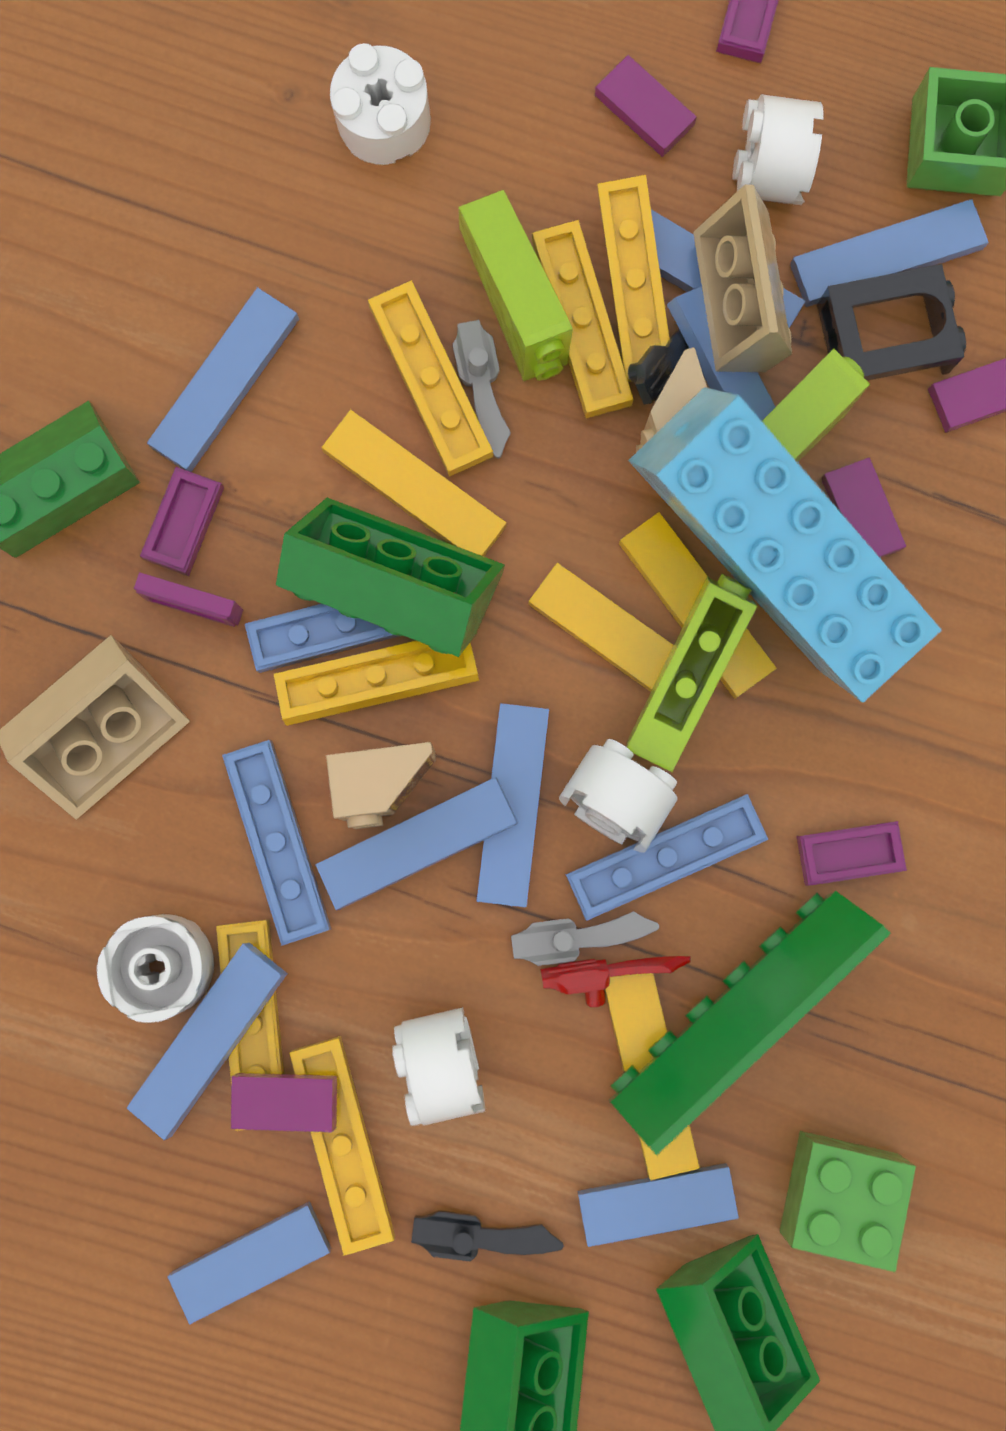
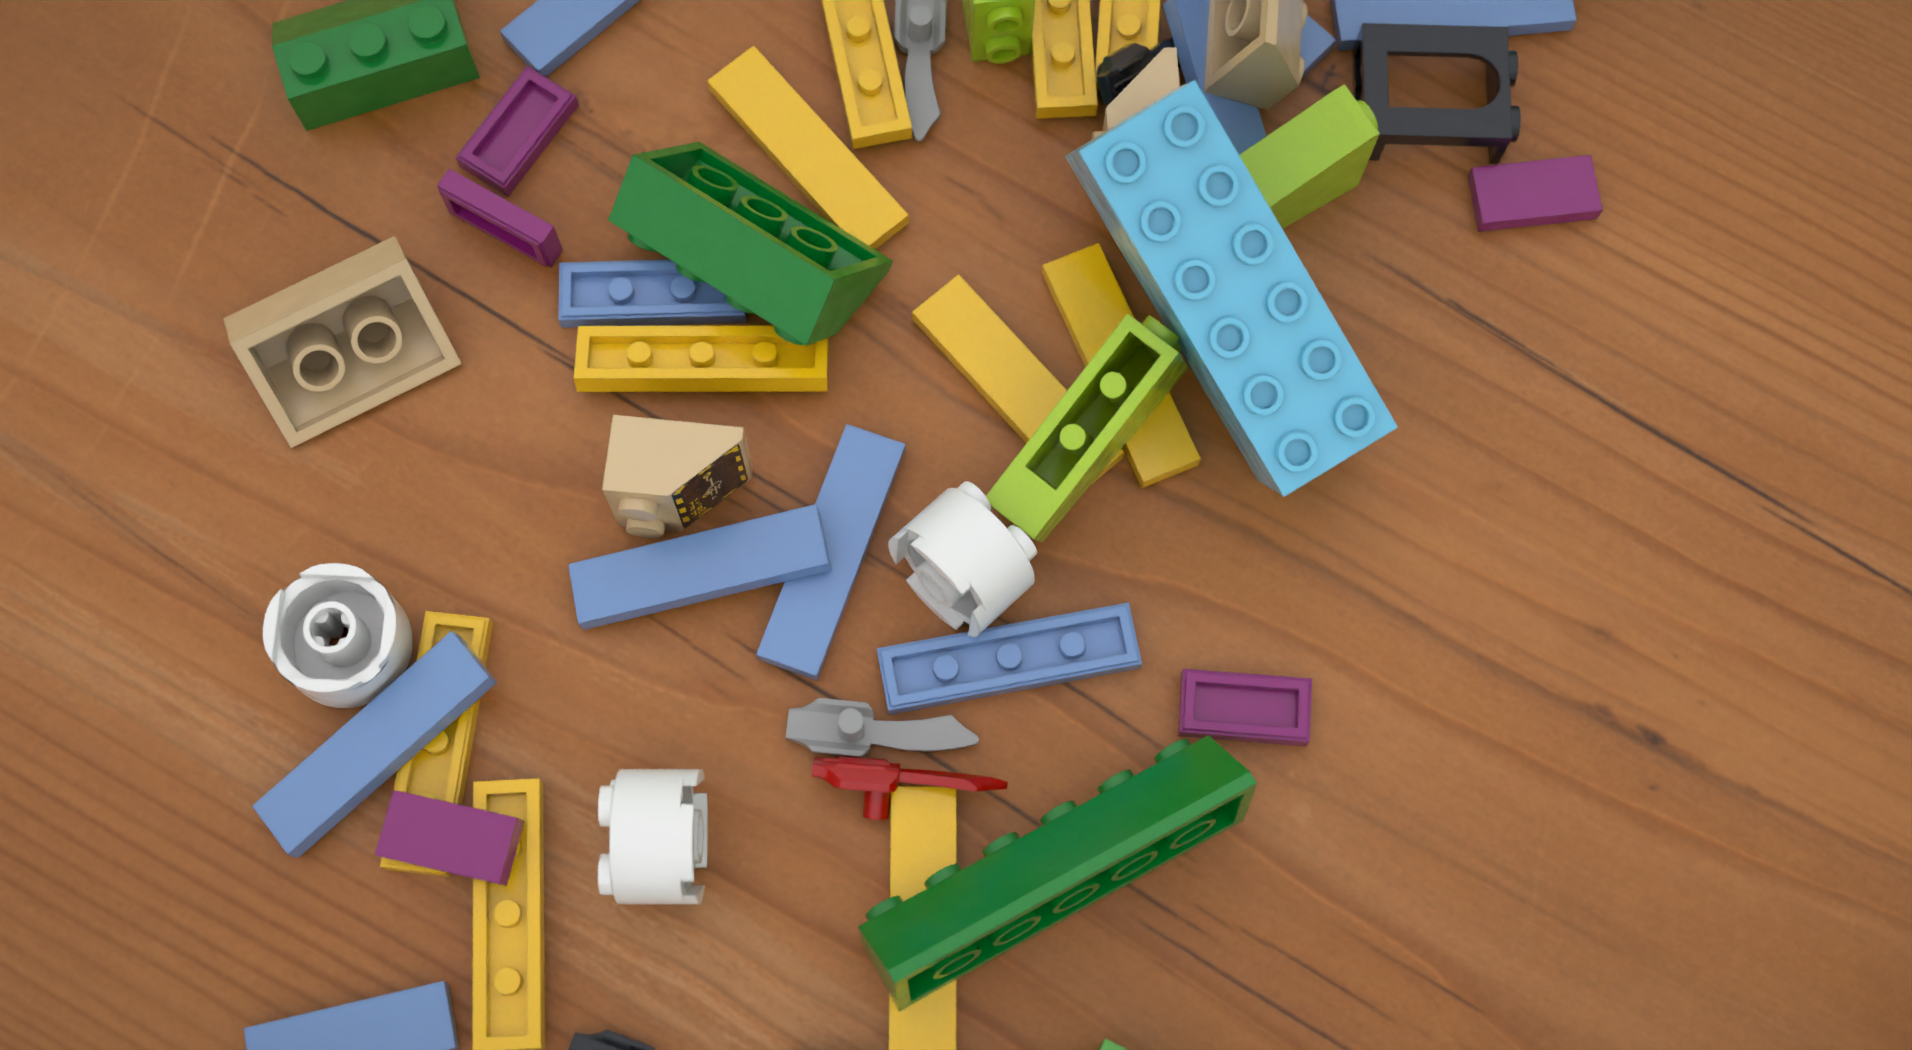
camera: 15 degrees right, 10 degrees down
medium blue tile [222,740,331,946] -> none
magenta tile [821,457,906,558] -> none

